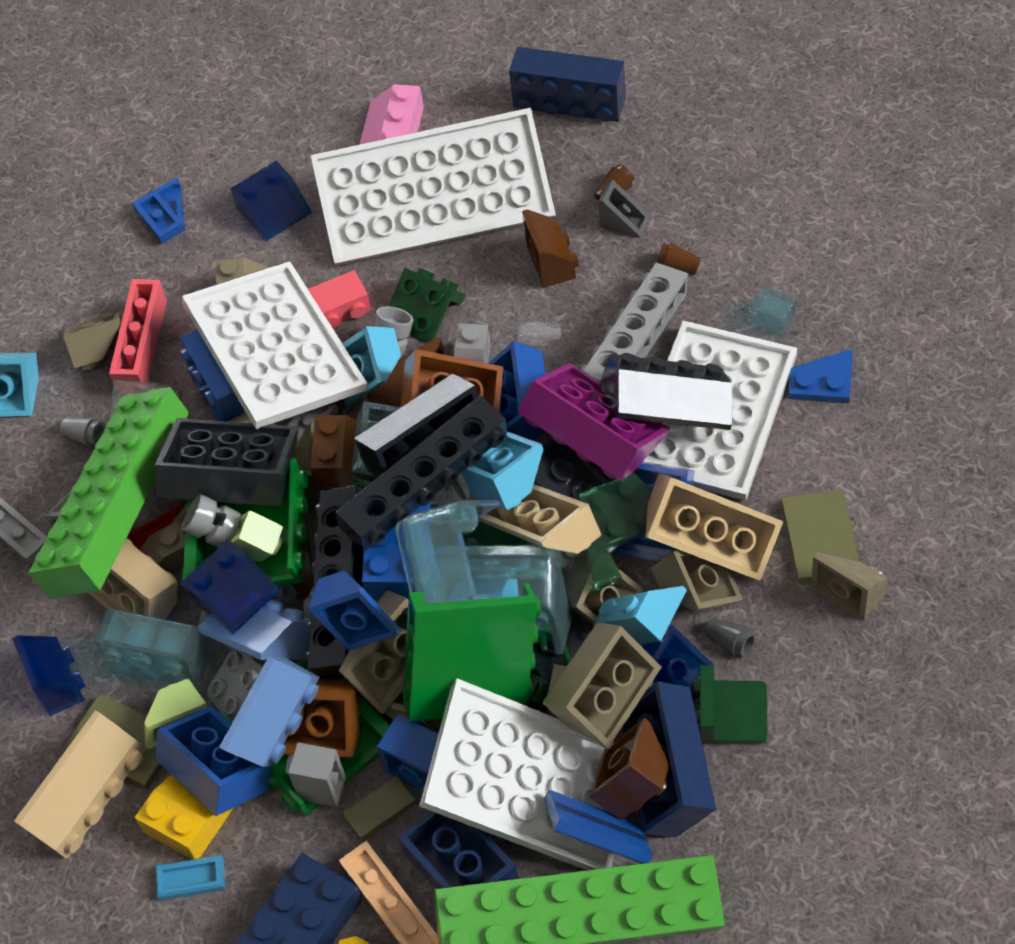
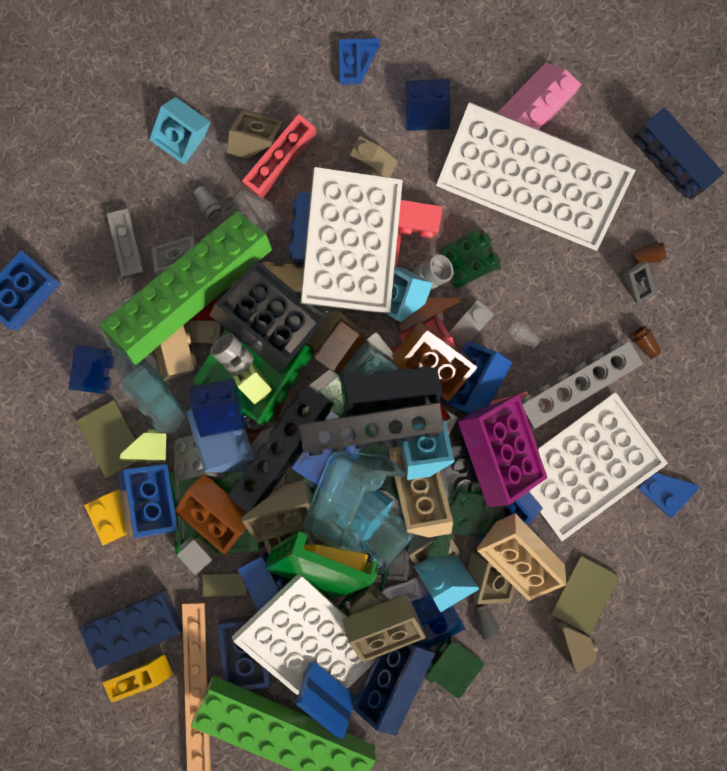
camera: 30 degrees right, 30 degrees up
tan slope [14,710,146,859] -> none
dark azure tile [155,855,226,901] -> none
medium blue slope [219,656,320,767] -> none
blue slope [308,571,401,650] -> none
reddish brown slope [522,209,579,288] -> none
reddish brown slope [589,718,669,820] -> none
slope [599,353,732,430] -> none
clear light blue brick [748,286,797,337] -> none

